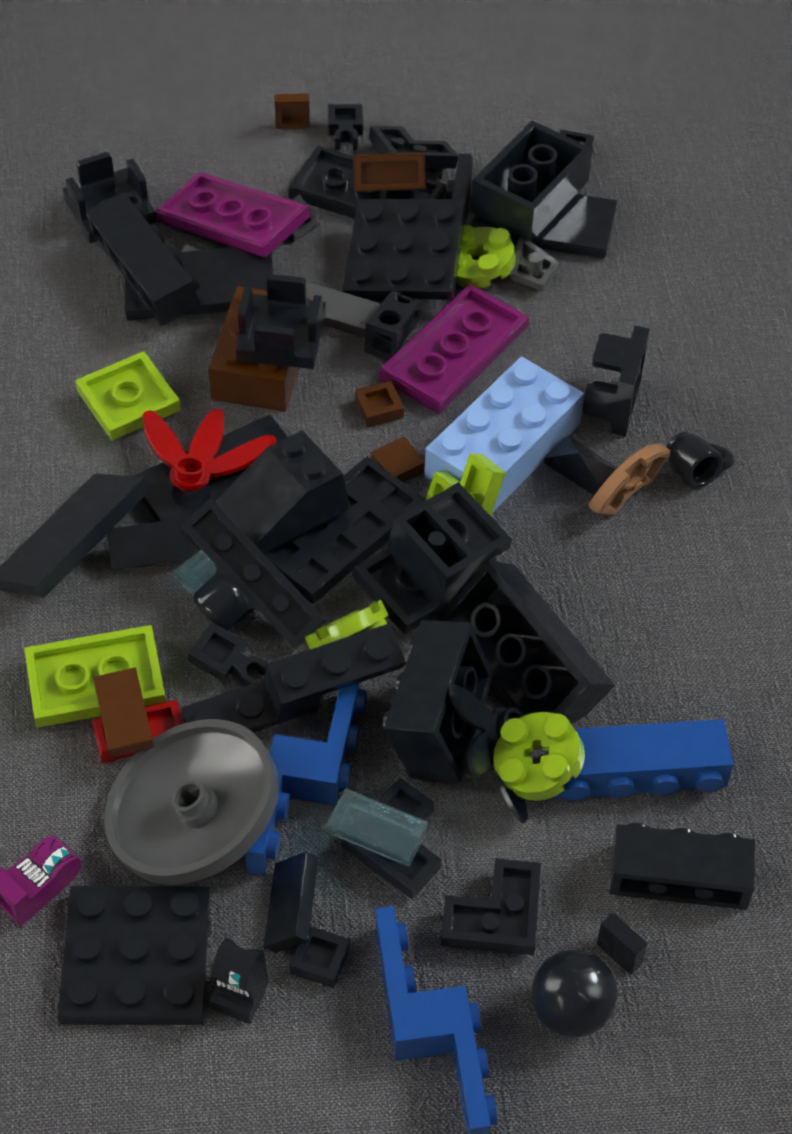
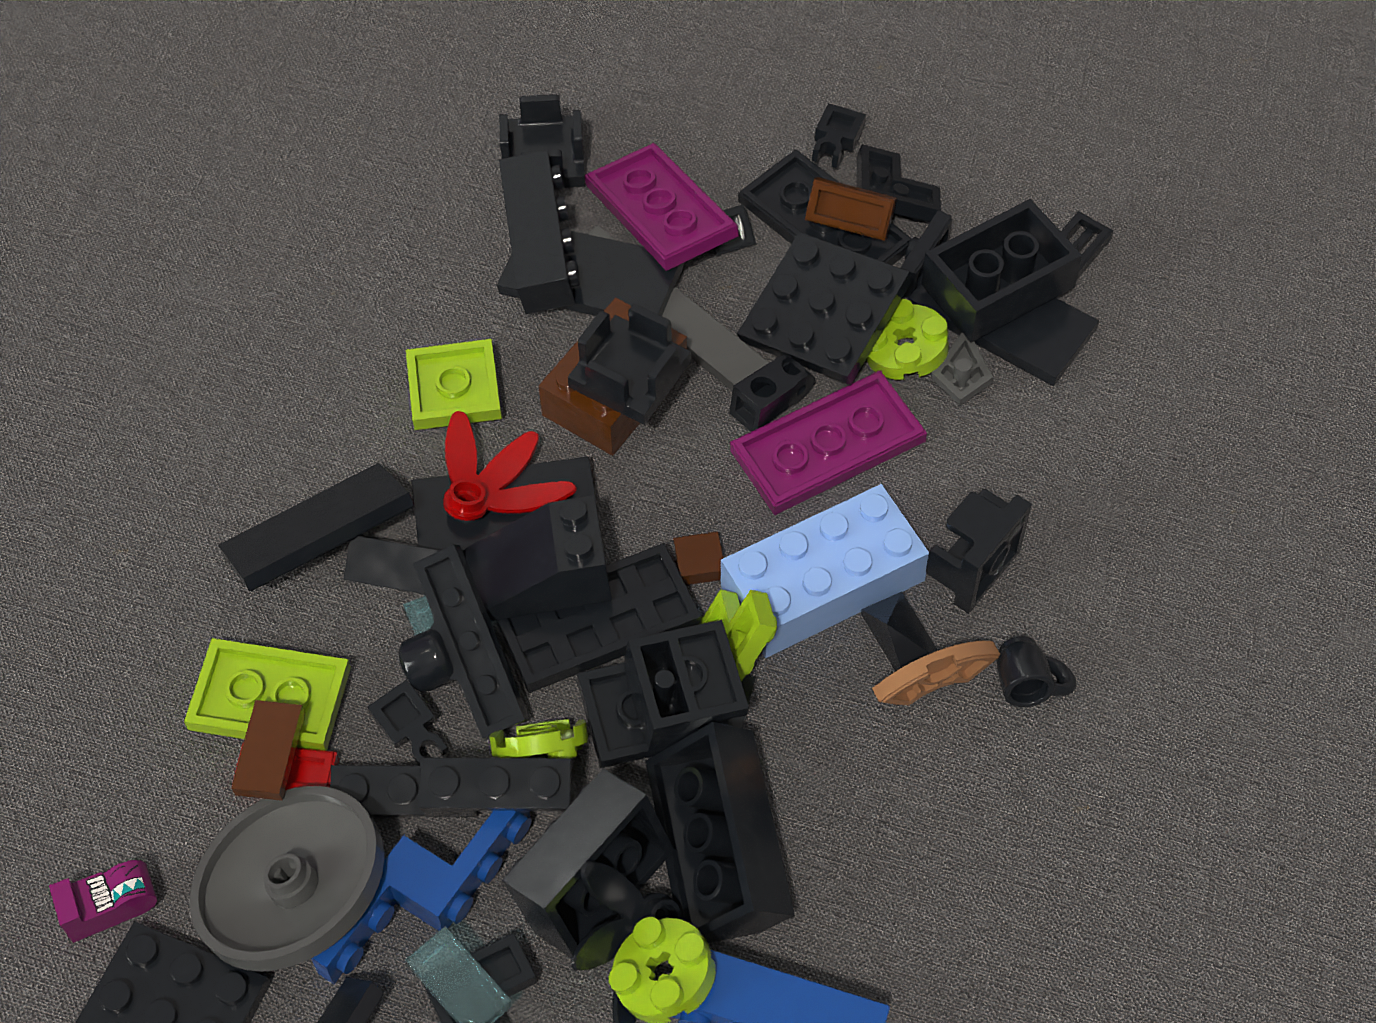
camera: 25 degrees right, 5 degrees up
reddish brown tile [274,93,310,129] -> none
reddish brown tile [355,381,404,428] -> none

